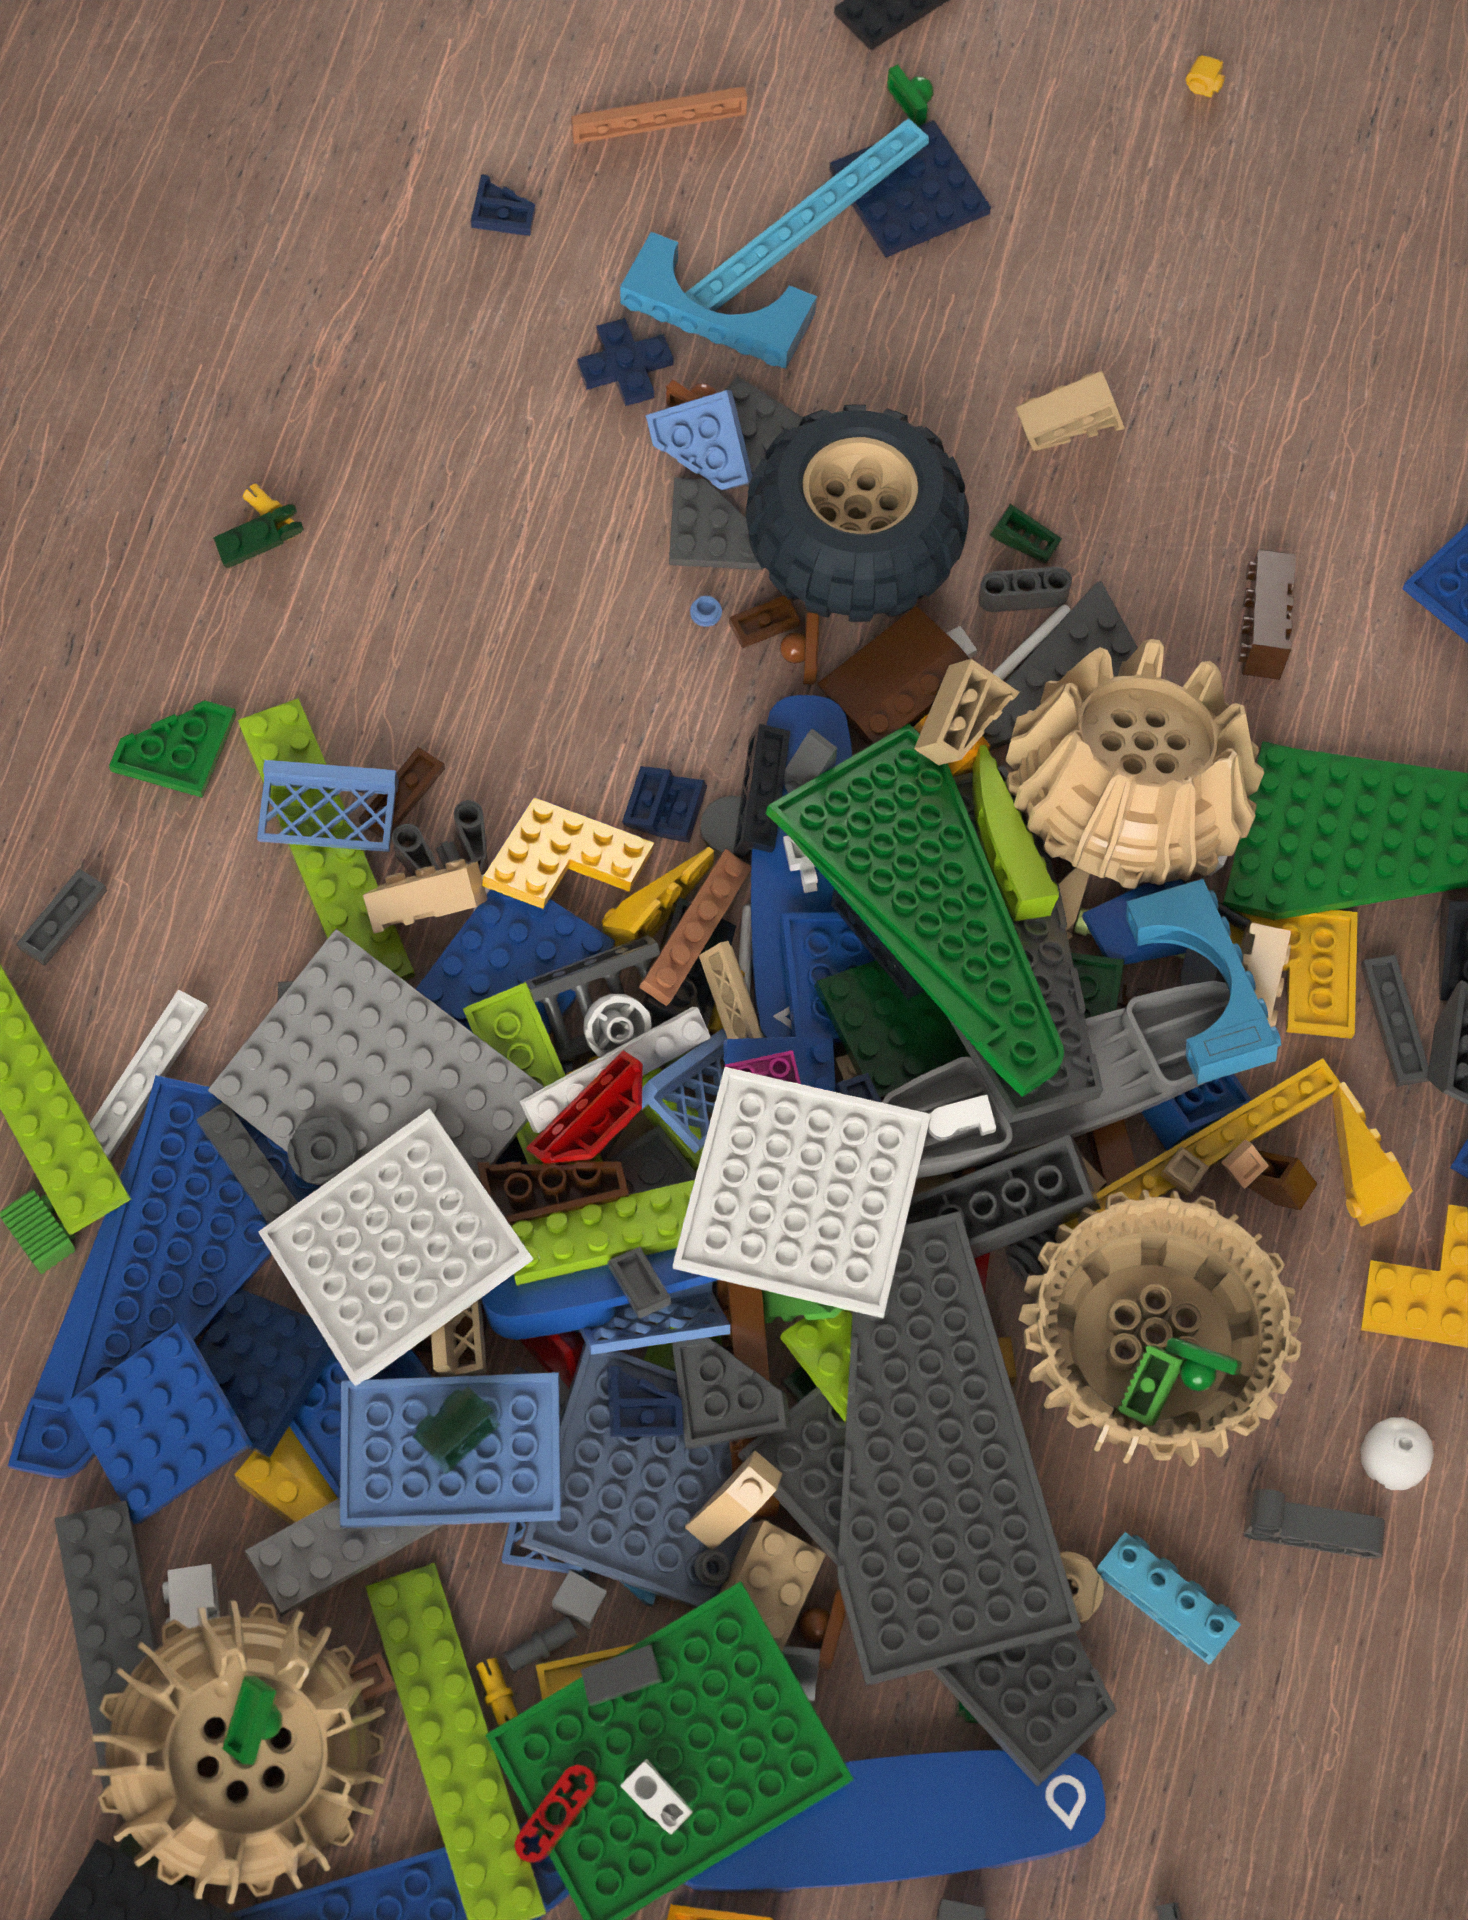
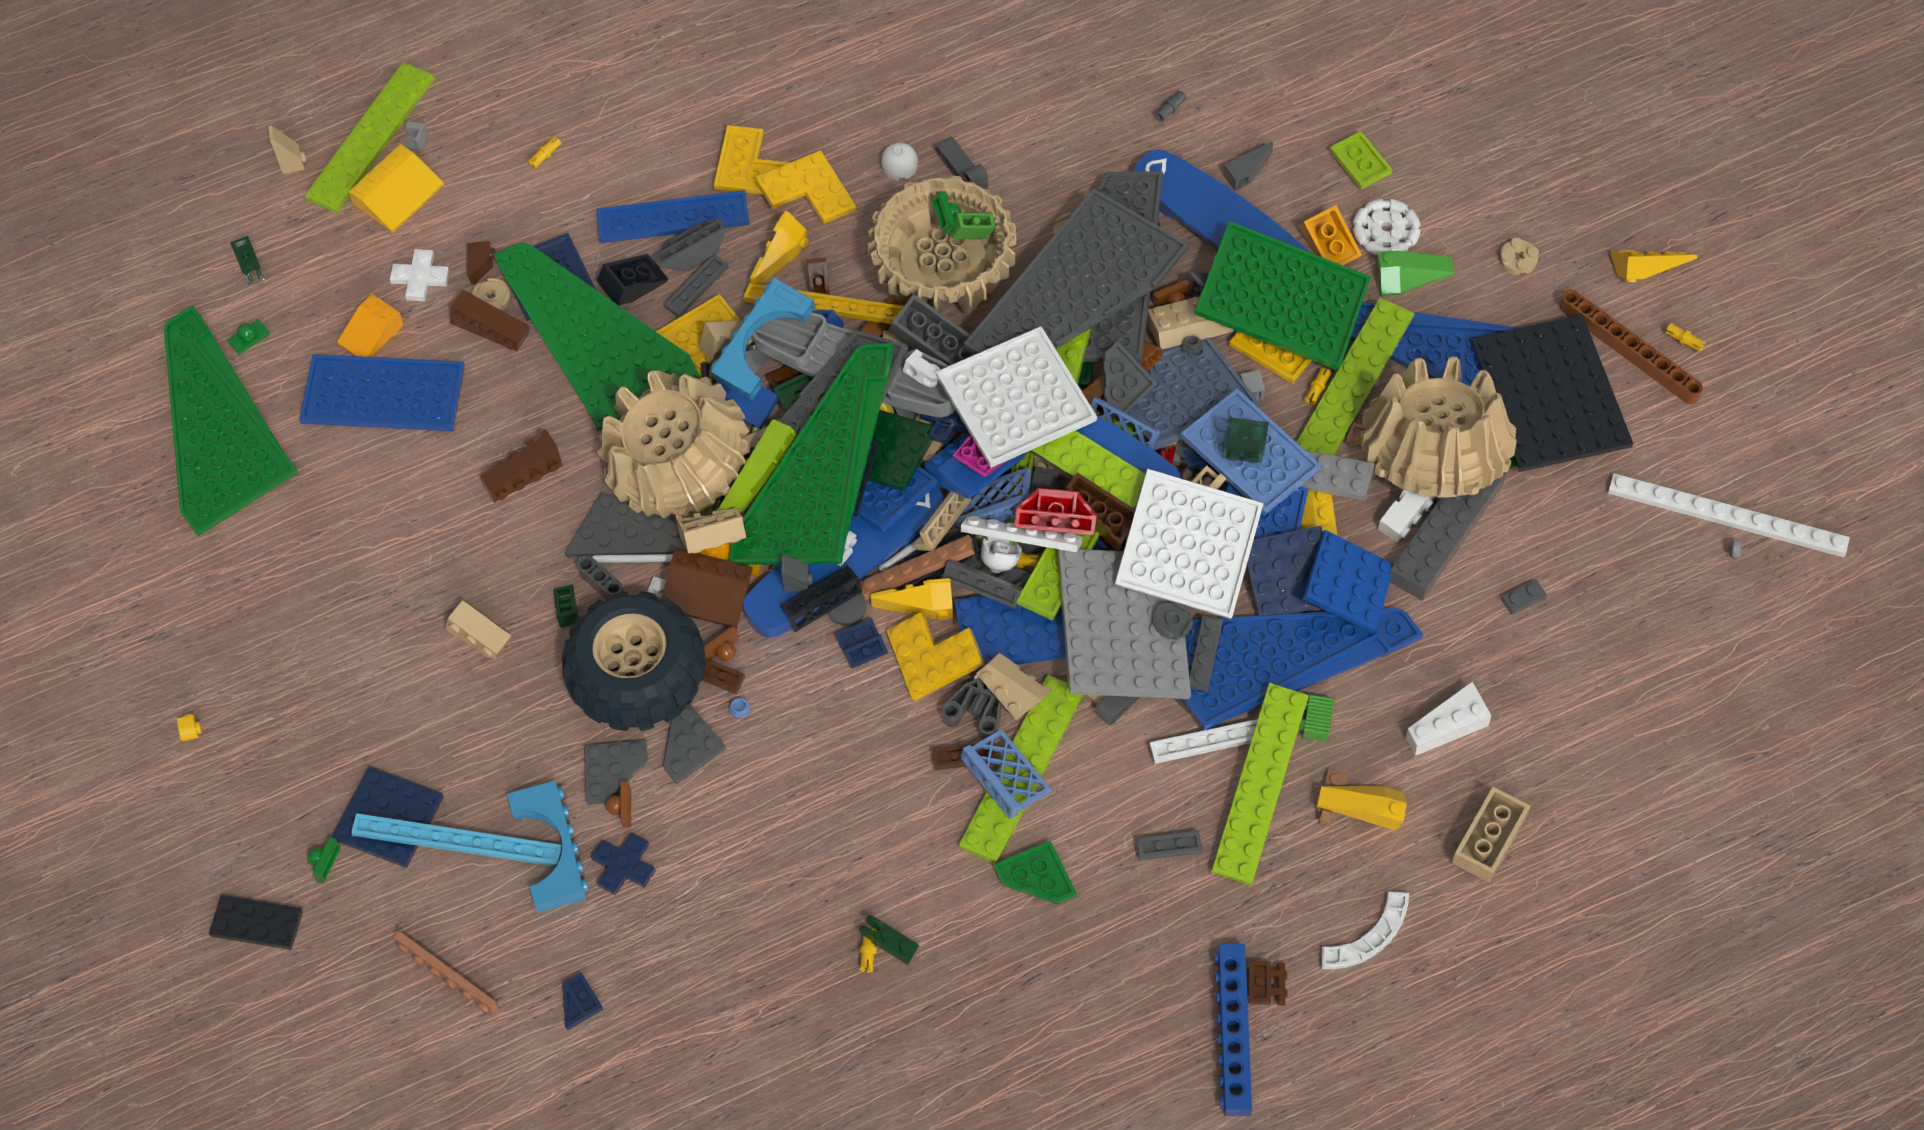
camera: 125 degrees left, 5 degrees down
green tile [222,1676,283,1765] -> none
dark grey pin [503,1617,578,1673] -> none
red beam [515,1765,597,1862] -> none
dark grey slope [581,1645,663,1706] -> none
dark blue wing [607,1365,684,1437] -> none
dark grey tile [608,1247,671,1319] -> none
white leg [621,1759,693,1834] -> none
medium blue plate [646,390,752,490] -> none
tan slope [685,1451,782,1549] -> none
medium azure brick [1096,1532,1241,1665] -> none
tan tile [1160,1146,1209,1196] -> none
light nougat plate [1221,1139,1269,1189] -> none

